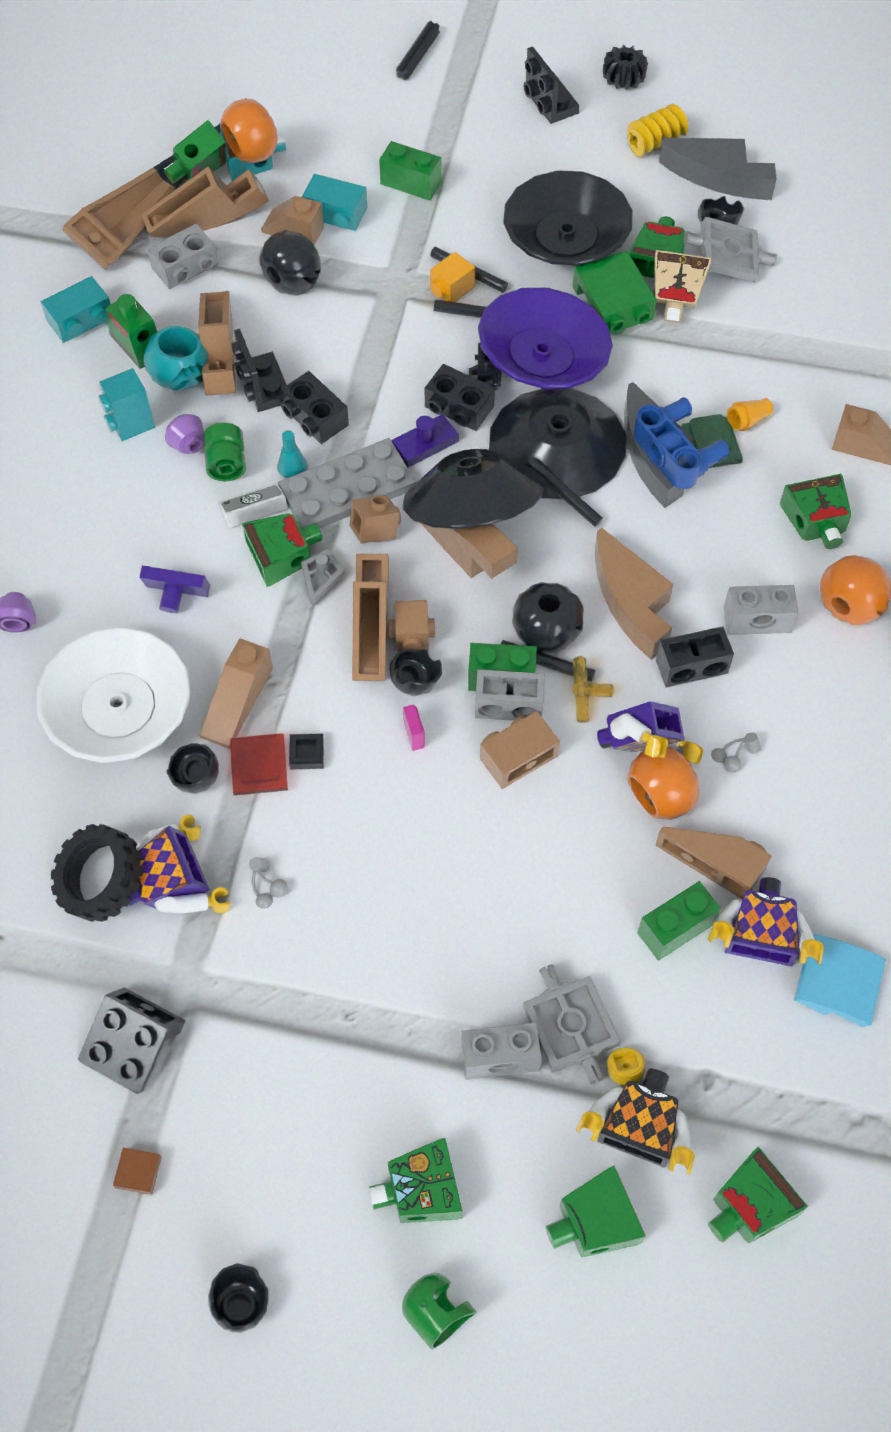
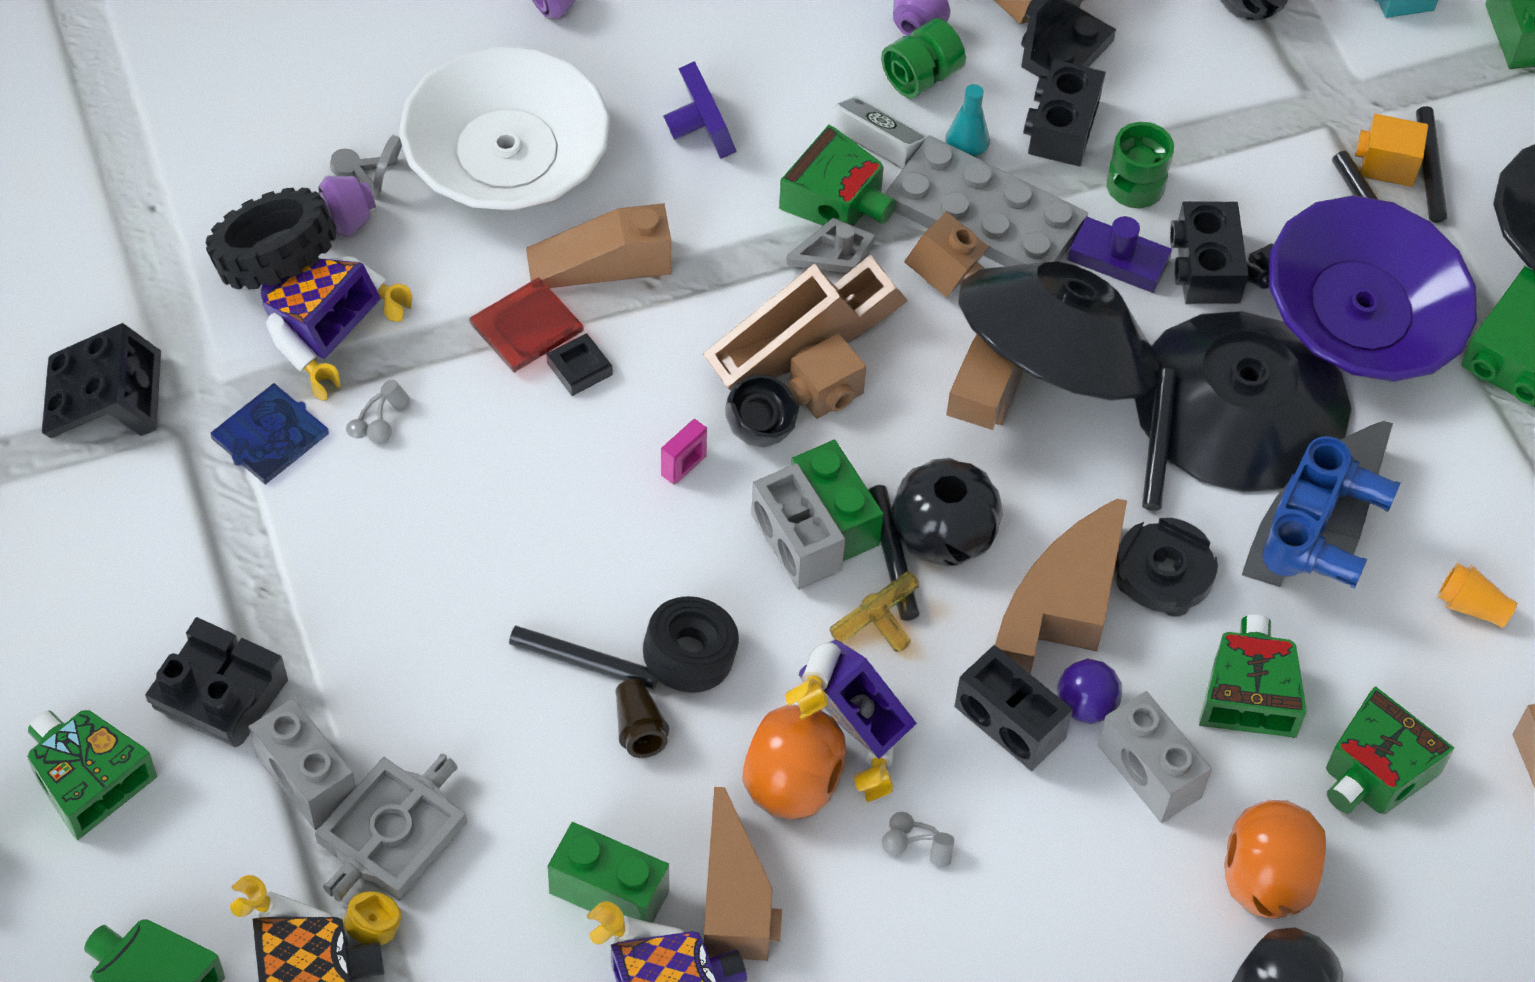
camera: 55 degrees right, 5 degrees down
black hair [166,743,219,794] -> none
medium nougat brick [480,711,560,789] -> none
clear green piece [681,414,743,468] -> none
none -> black hips [145,617,288,747]
none -> clear blue piece [210,383,329,485]
none -> medium lavender cone [318,176,376,237]
none -> light grey piece [330,135,402,199]
none -> black bar [509,625,658,690]
none -> dark brown cone [615,679,670,758]
none -> black tyre [643,596,739,693]
none -> dark purple piece [1057,658,1122,724]
none -> green wheel [1106,121,1174,208]
none -> black plate [1115,518,1218,617]
none -> green torso [1199,614,1306,738]

